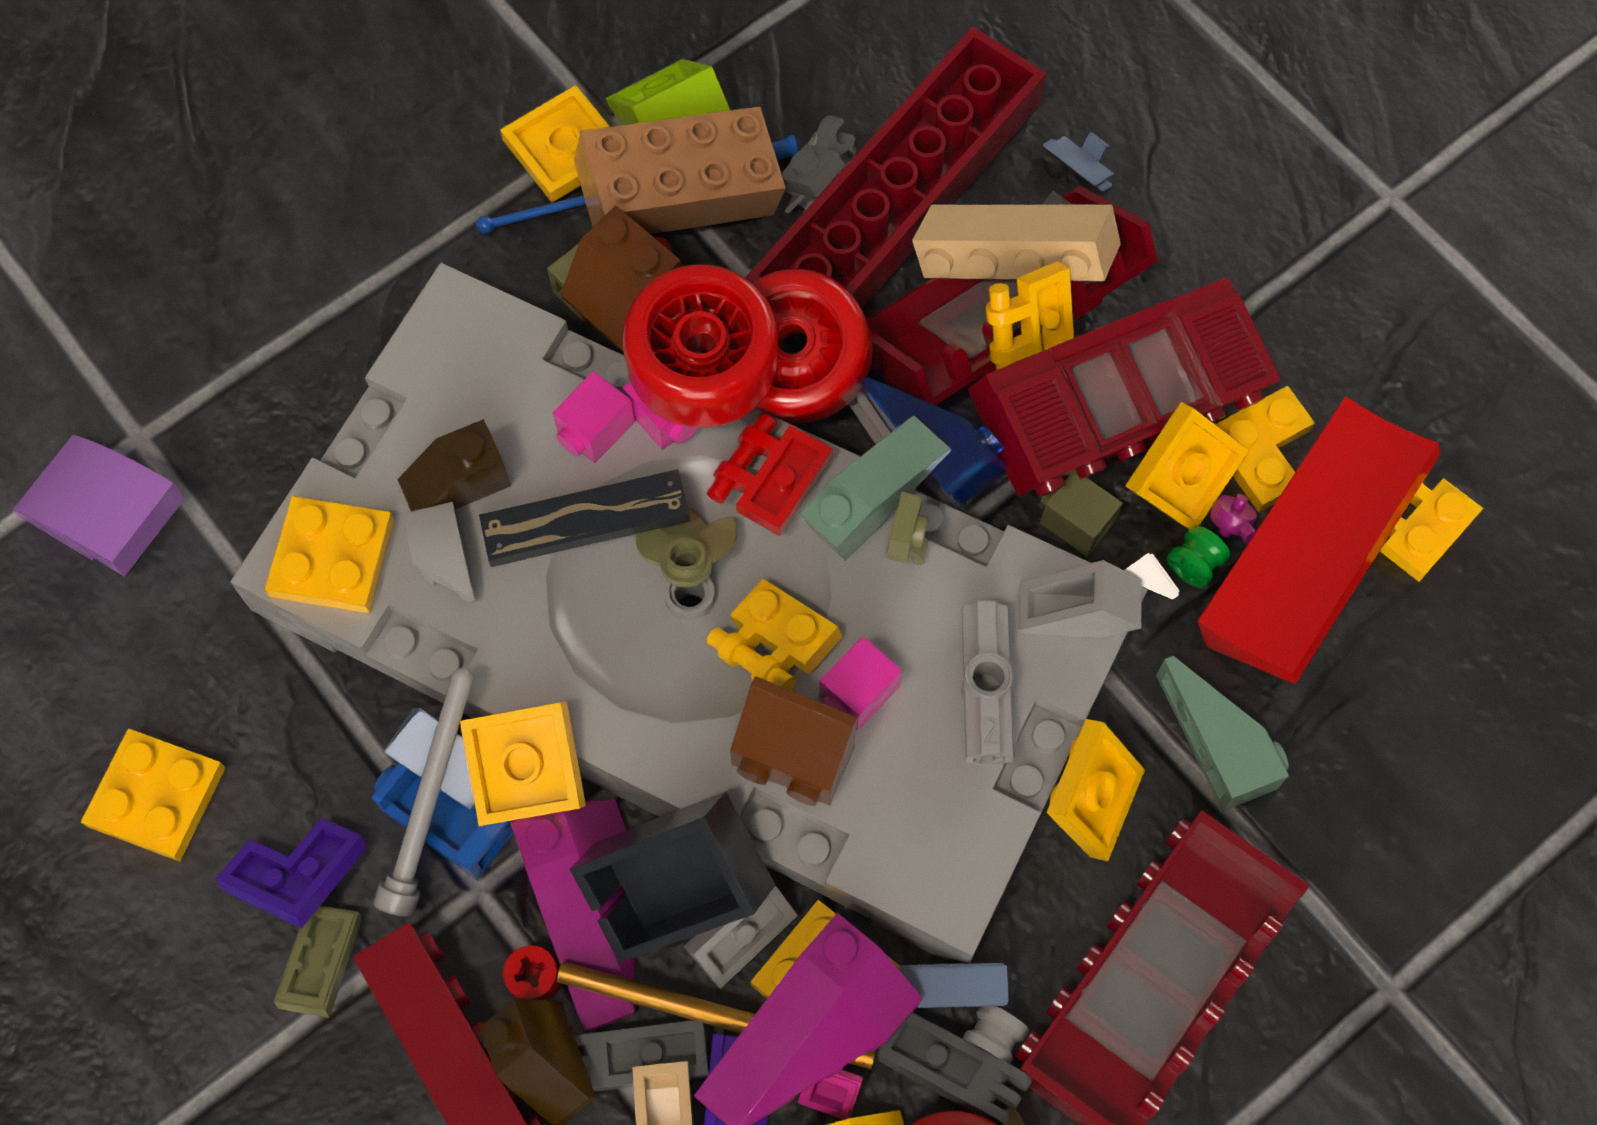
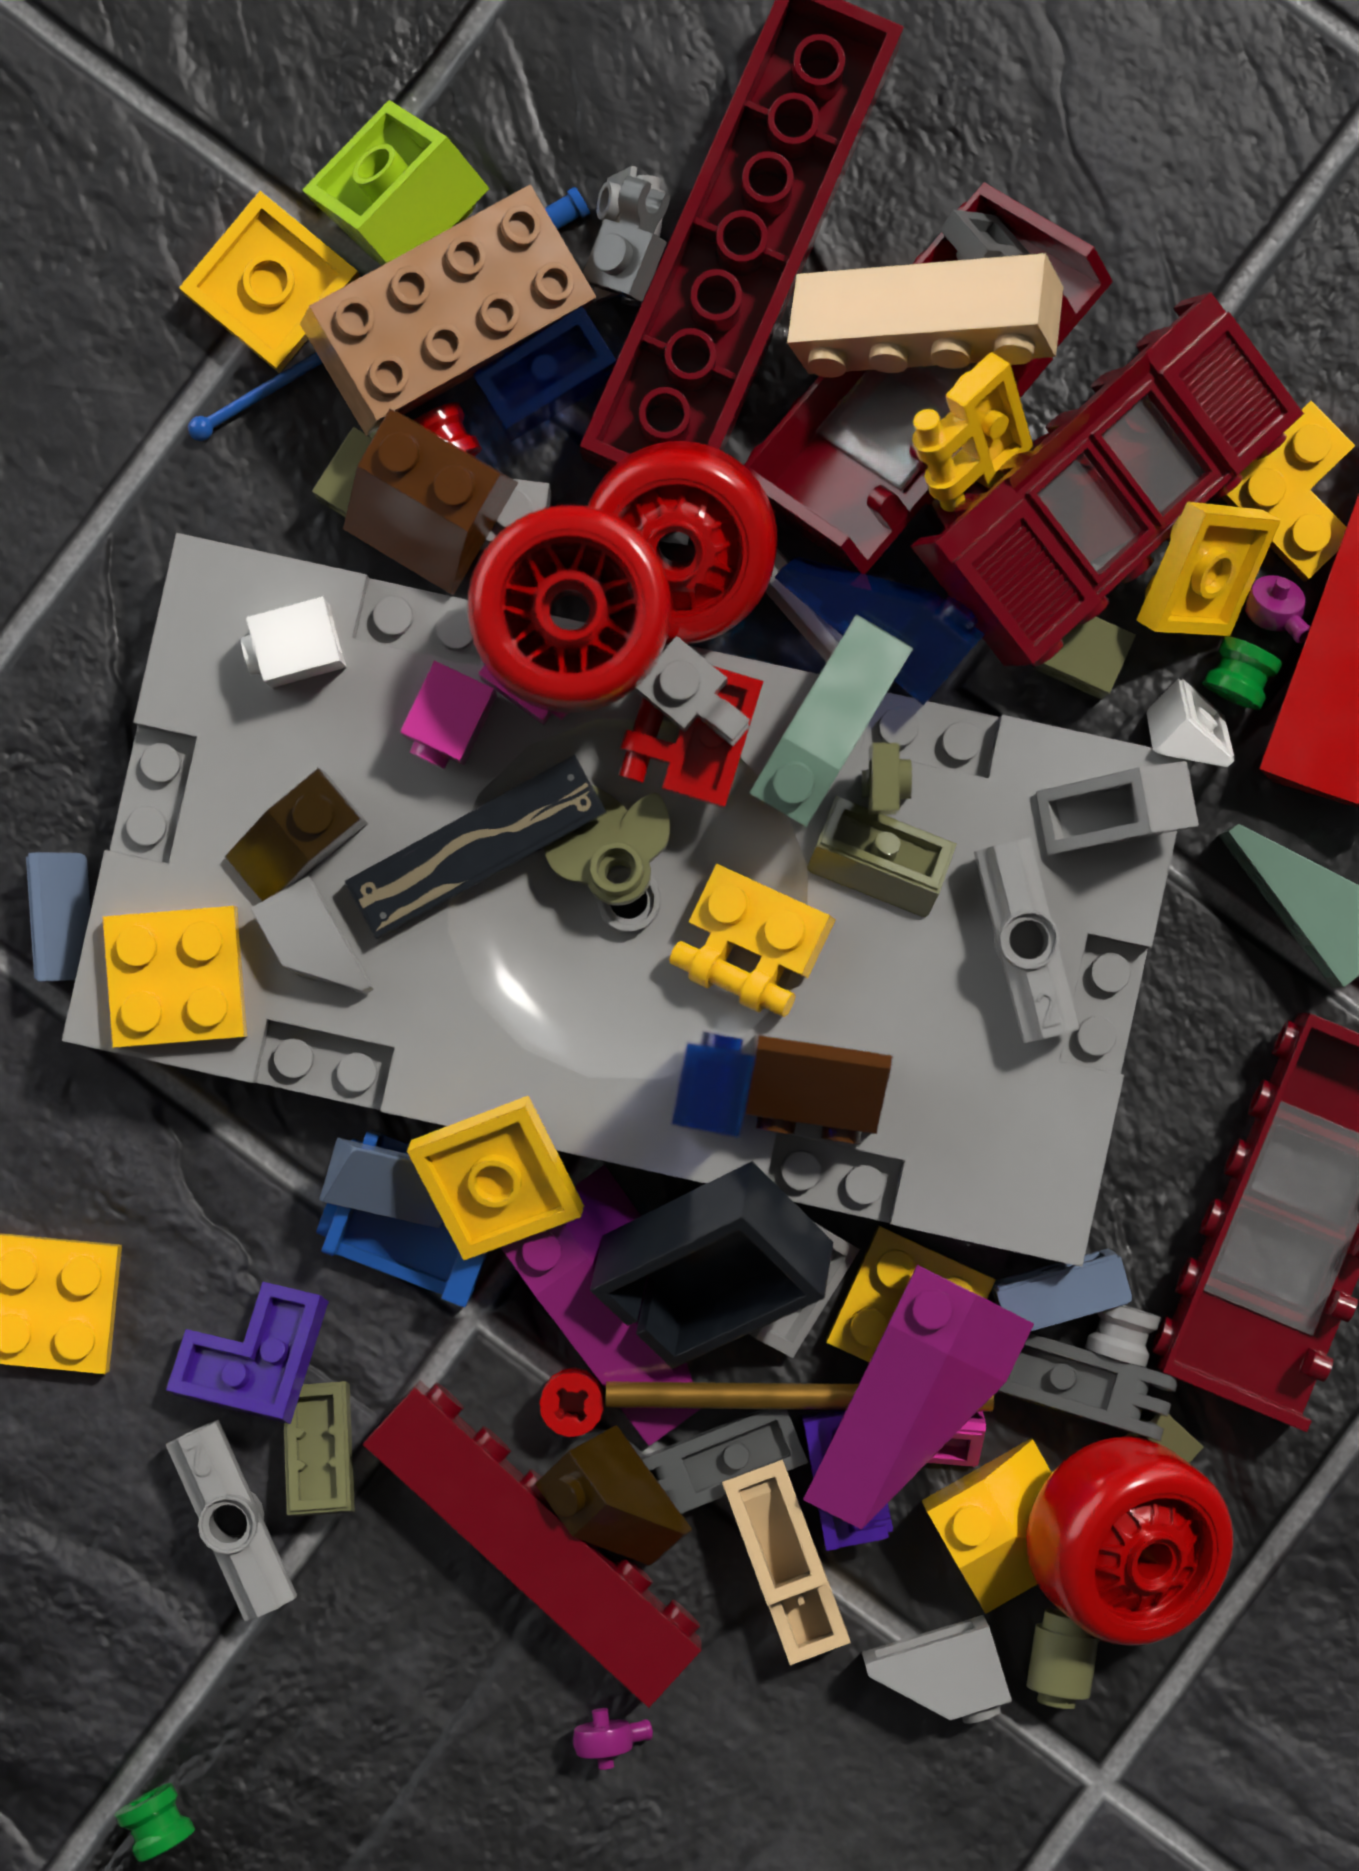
camera: 15 degrees left, 20 degrees up
light grey piece [373,668,473,916] -> none
dark pink brick [819,636,903,731] -> none
sand blue piece [1043,132,1114,191] -> none
yellow plate [1046,719,1145,862] -> none
none -> sand blue slope [26,852,91,982]
none -> light grey piece [166,1420,297,1621]
none -> white brick [240,596,347,688]
none -> clear blue brick [473,306,617,442]
none -> light grey plate [635,636,750,747]
none -> clear blue brick [671,1031,755,1137]
none -> olive slope [807,796,957,917]

